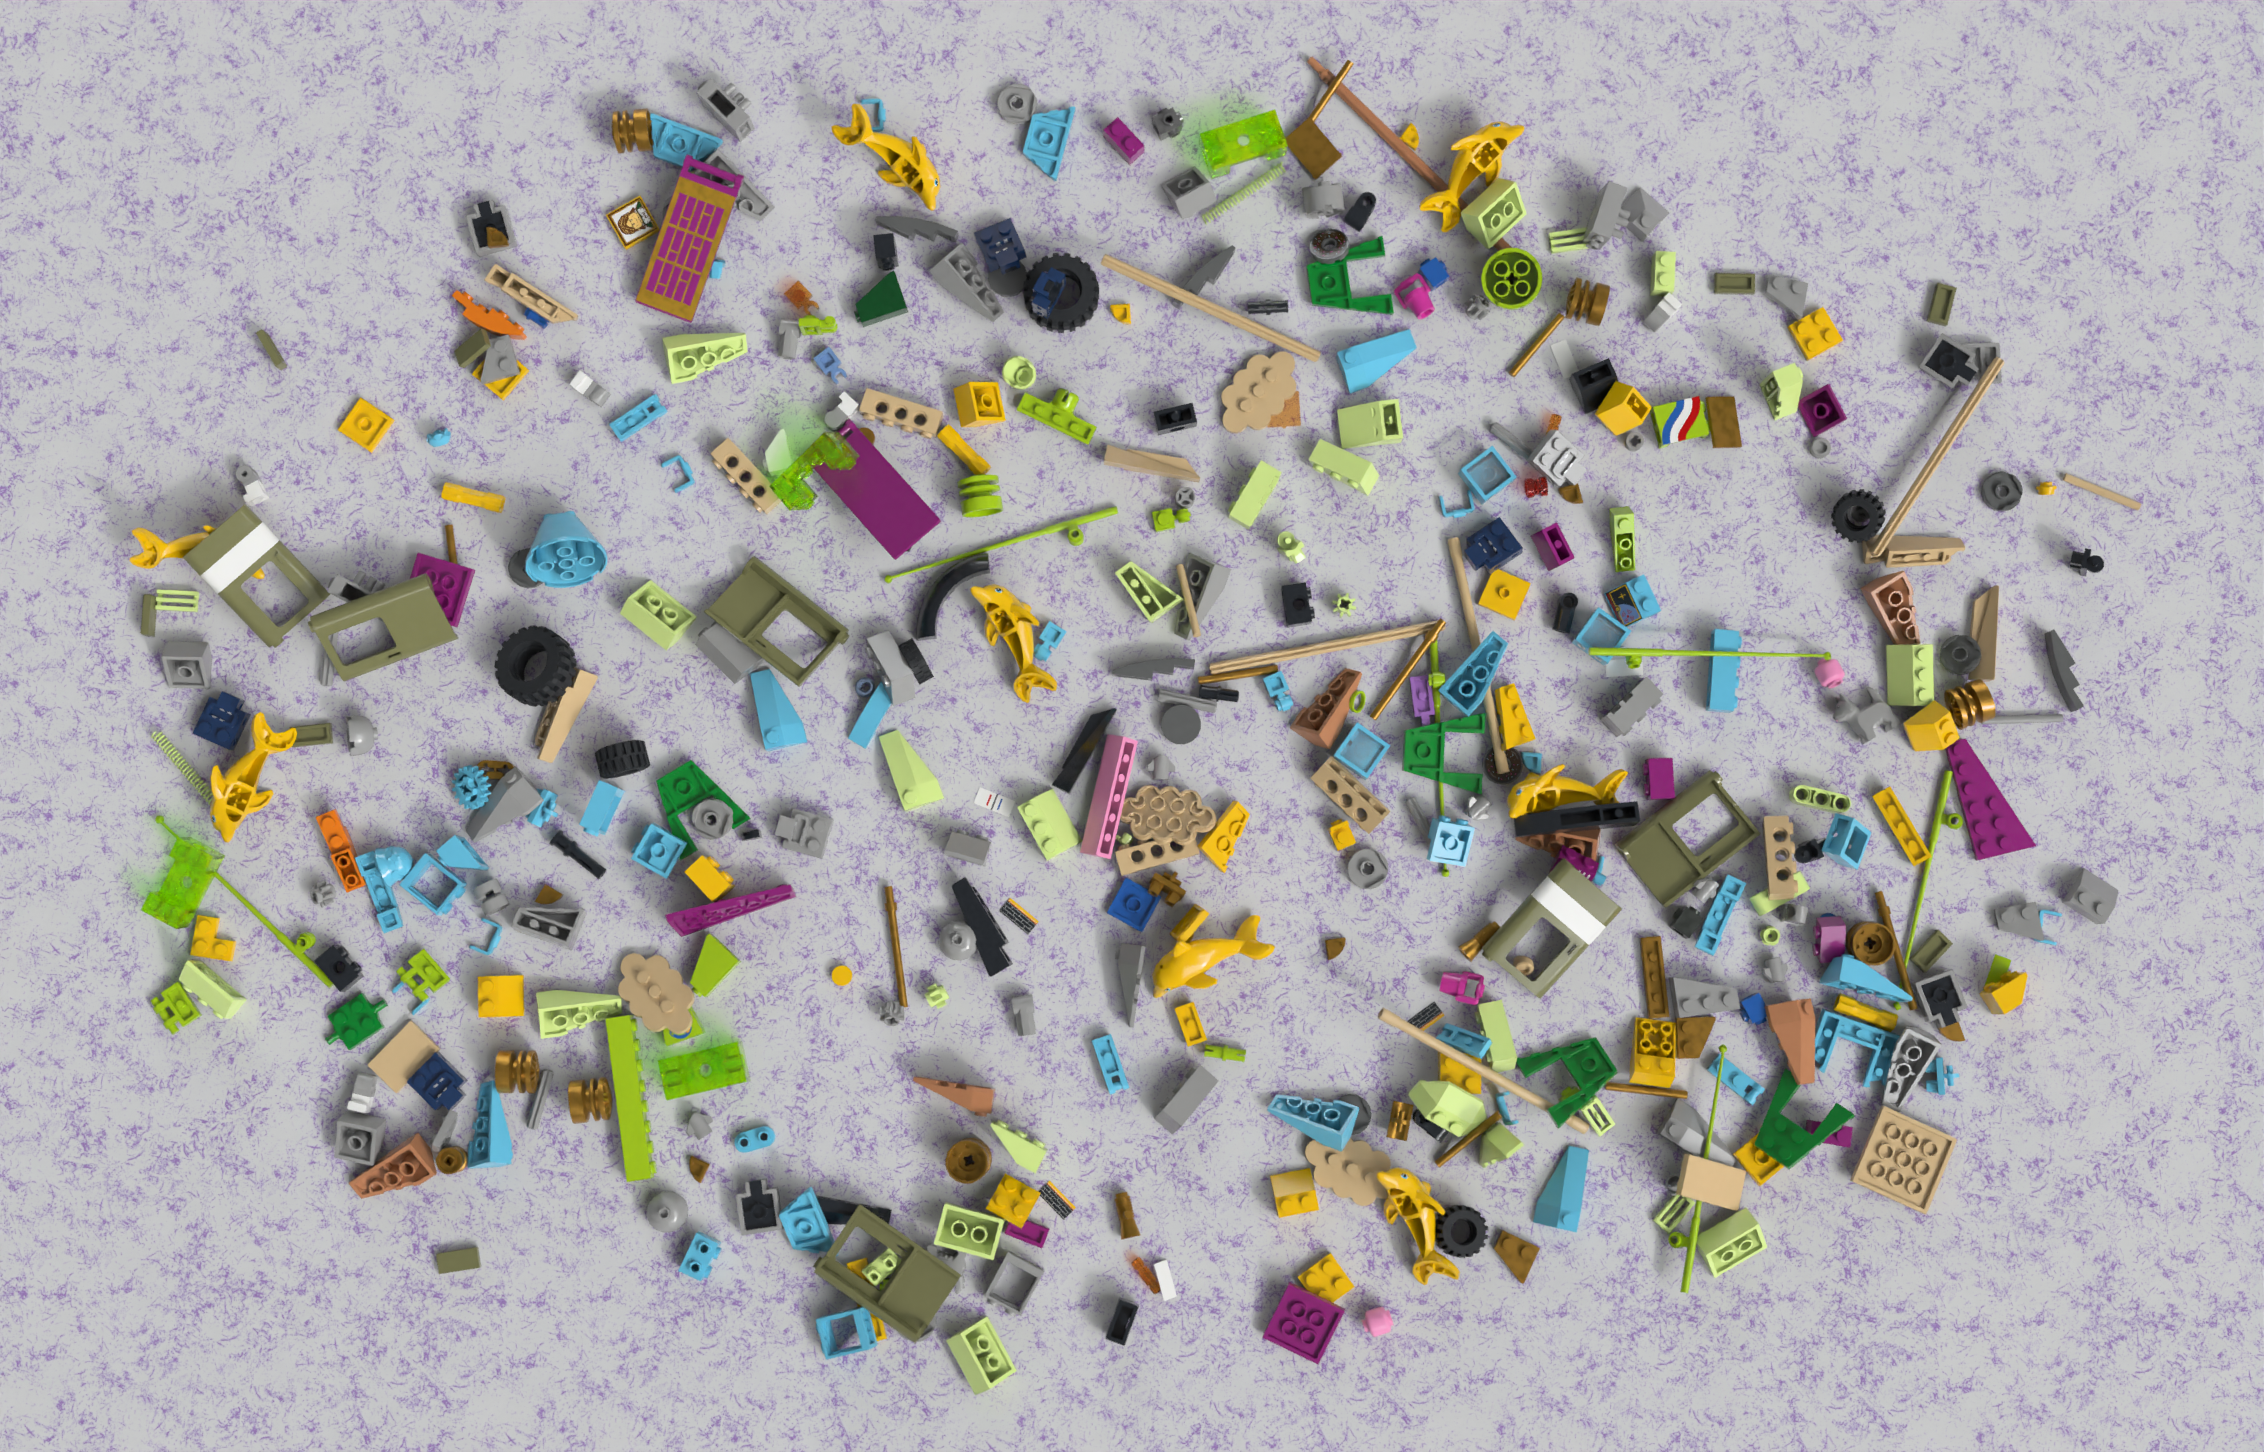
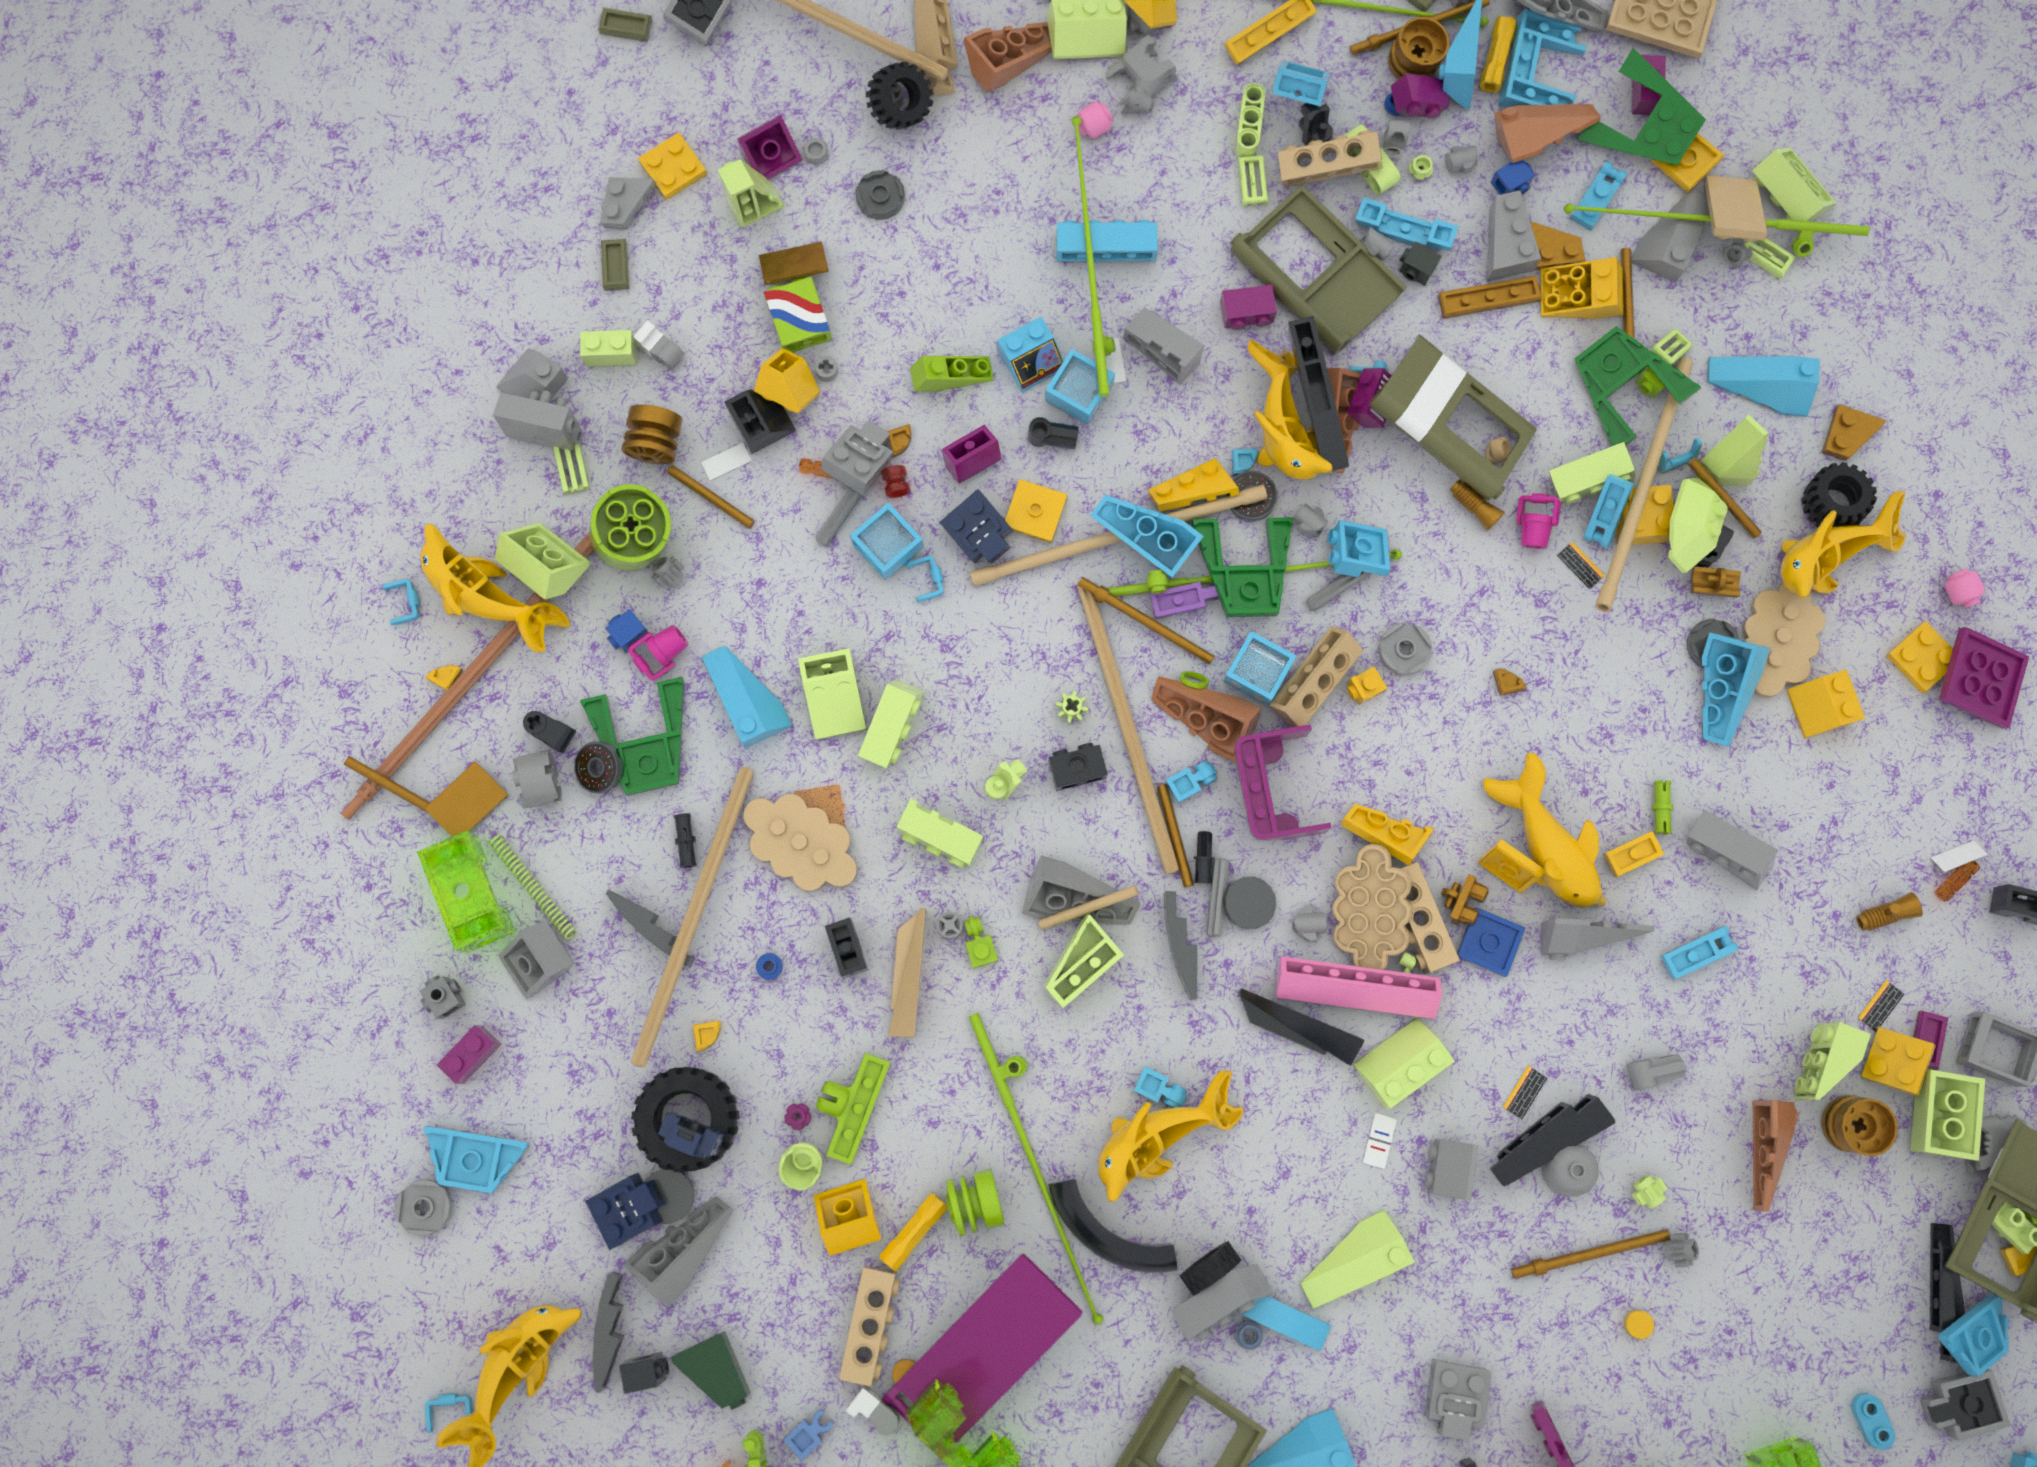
camera: 95 degrees left, 5 degrees down
none -> medium azure piece [382,579,420,625]
none -> blue plate [756,953,783,980]
none -> magenta plate [784,1103,811,1130]
none -> dark grey tile [855,170,905,220]
none -> magenta windscreen [1234,724,1332,841]
none -> yellowish green tile [1238,155,1268,206]

